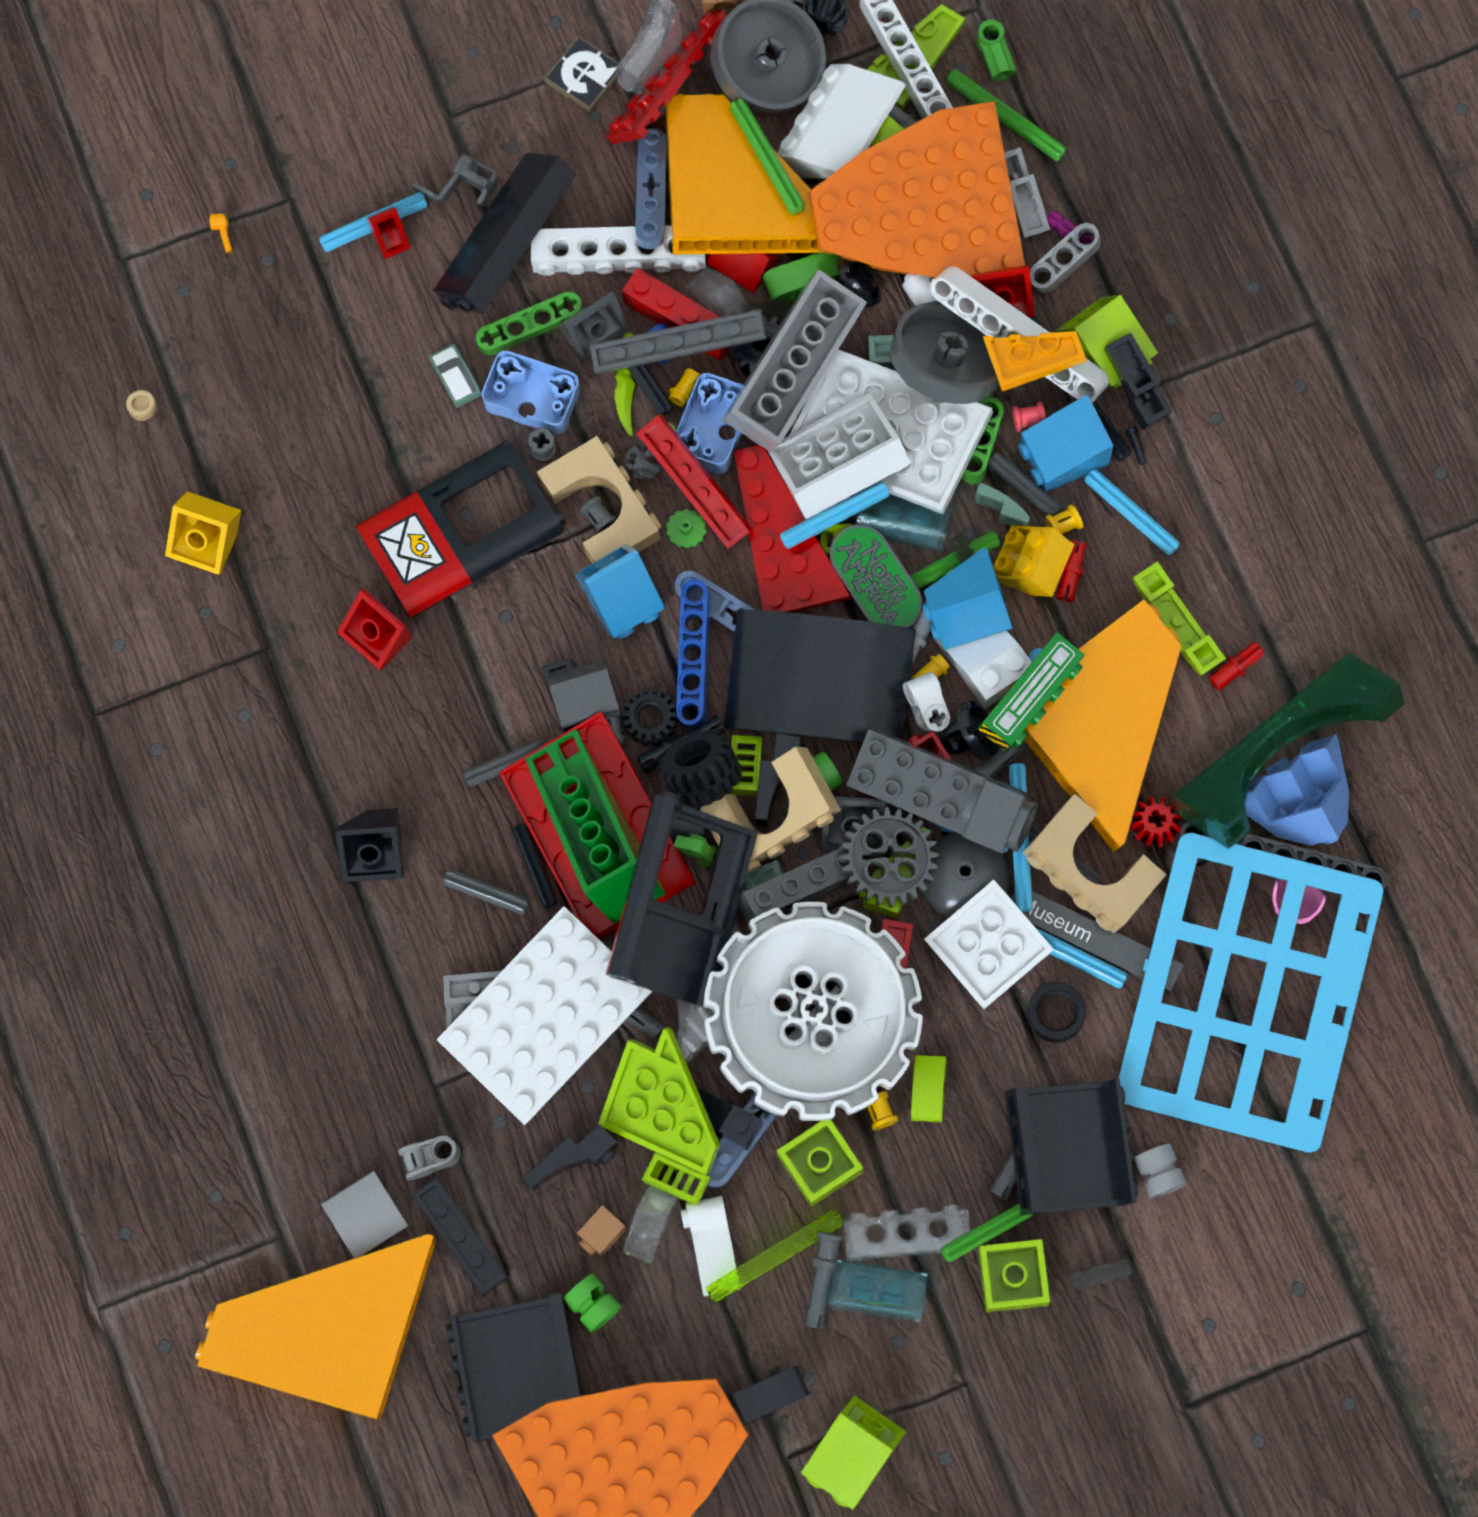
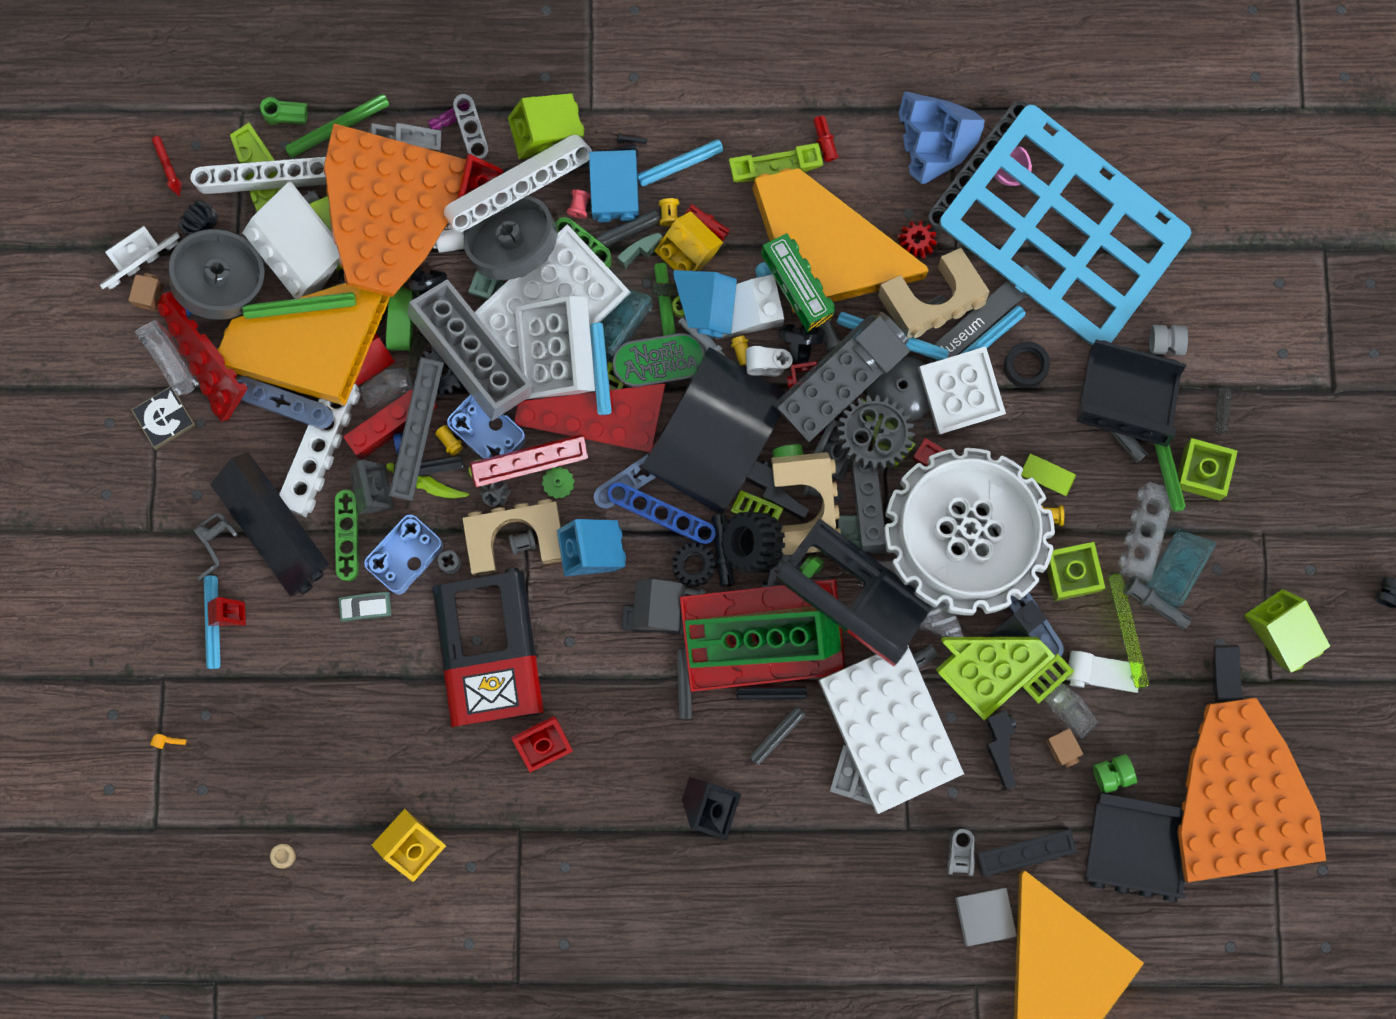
camera: 70 degrees left, 5 degrees up
light orange wing [983,331,1087,392] -> none
black slope [1104,333,1173,431] -> none
clear green arch [1173,653,1405,849] -> none

